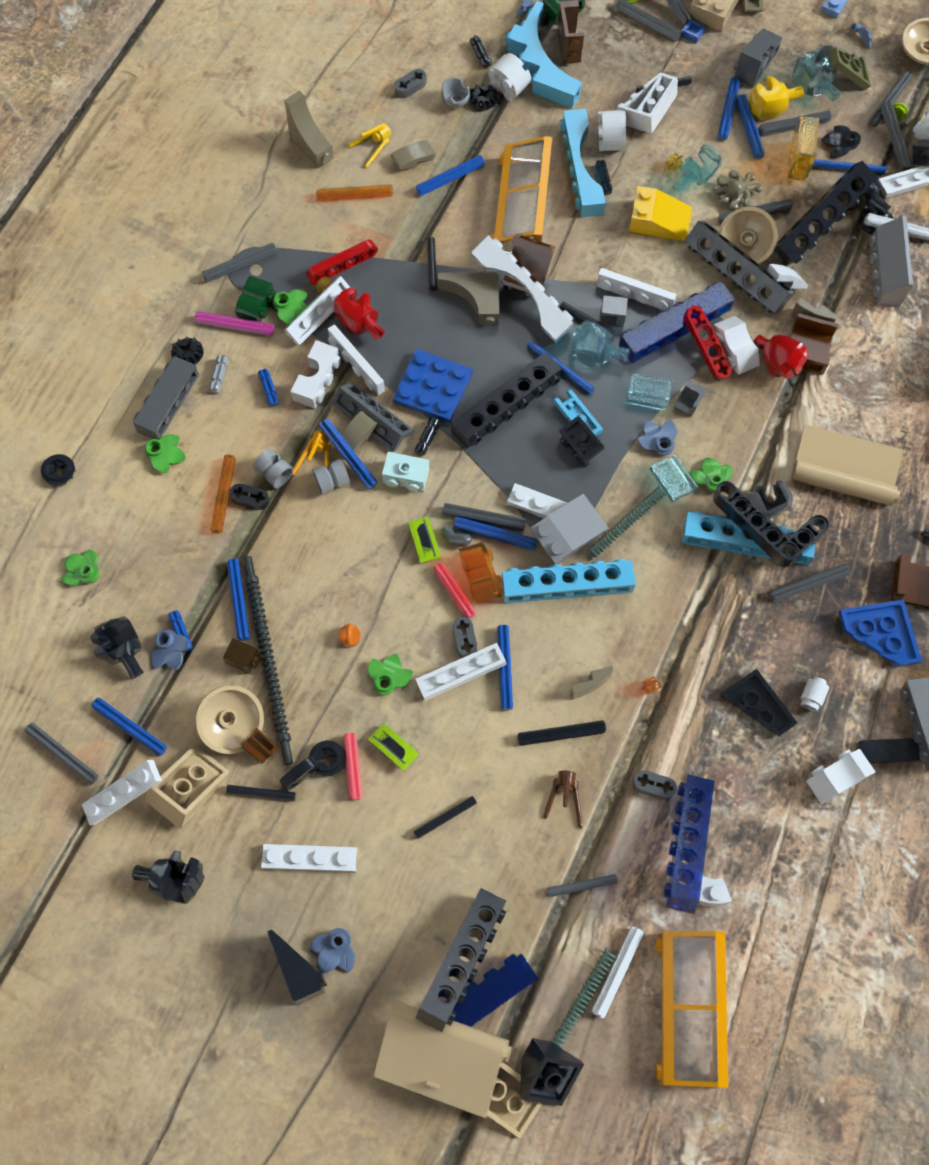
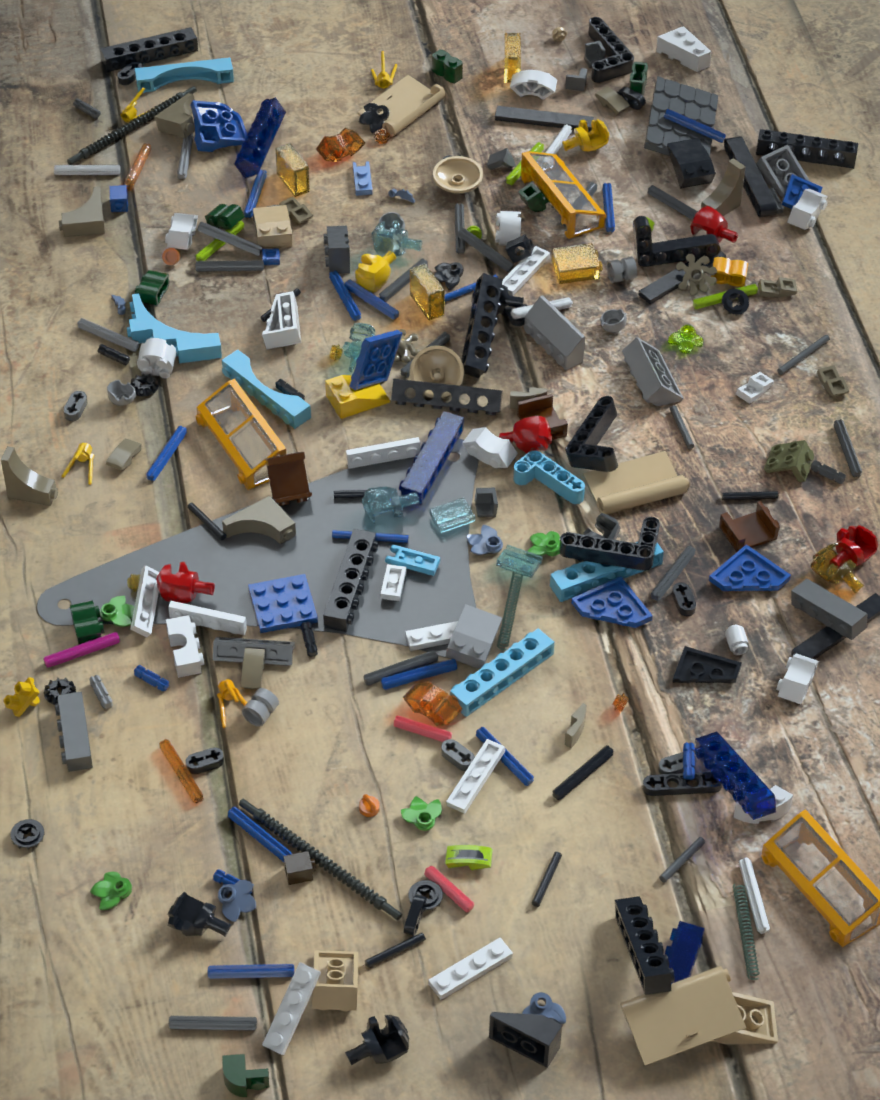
camera: 35 degrees left, 20 degrees down
bright green plate [145,434,186,473] -> none
tan dish [195,685,264,754] -> none
dark grey axle [202,243,277,282] -> none
reddish brown piece [239,728,277,764] -> none
light grey wheel [253,449,294,489] -> none
red beam [305,239,378,285] -> none
clear orange axle [316,184,393,201] -> none
blue axle [319,419,377,489] -> none
light aqua brick [382,452,429,492] -> none
lime slope [408,517,441,563] -> none
dark grey arm [441,525,472,547] -> none
white arch [471,235,573,343] -> none
black slope [521,1038,584,1106] -> none
reddish brown plant [543,770,583,829] -> none
reddish brown panel [557,0,584,64] -> none
black bracket [559,415,605,467] -> none
white brick [598,110,626,151] -> none
light grey panel [601,295,628,326] -> none
red beam [684,306,732,381] -> none
white slope [767,264,808,289] -> none
olive wing [830,47,871,90] -> none
none -> yellow hips [3,677,40,717]
none -> light grey axle [77,318,139,352]
none -> dark green brick [222,1054,270,1097]
none -> blue plate [349,330,403,390]
none -> white plate [381,564,406,601]
none -> medium azure beam [513,451,585,504]
none -> black beam [565,396,618,472]
none -> blue plate [571,577,653,628]
none -> black beam [642,772,723,796]
none -> black beam [672,582,696,617]
none -> blue axle [683,742,695,780]

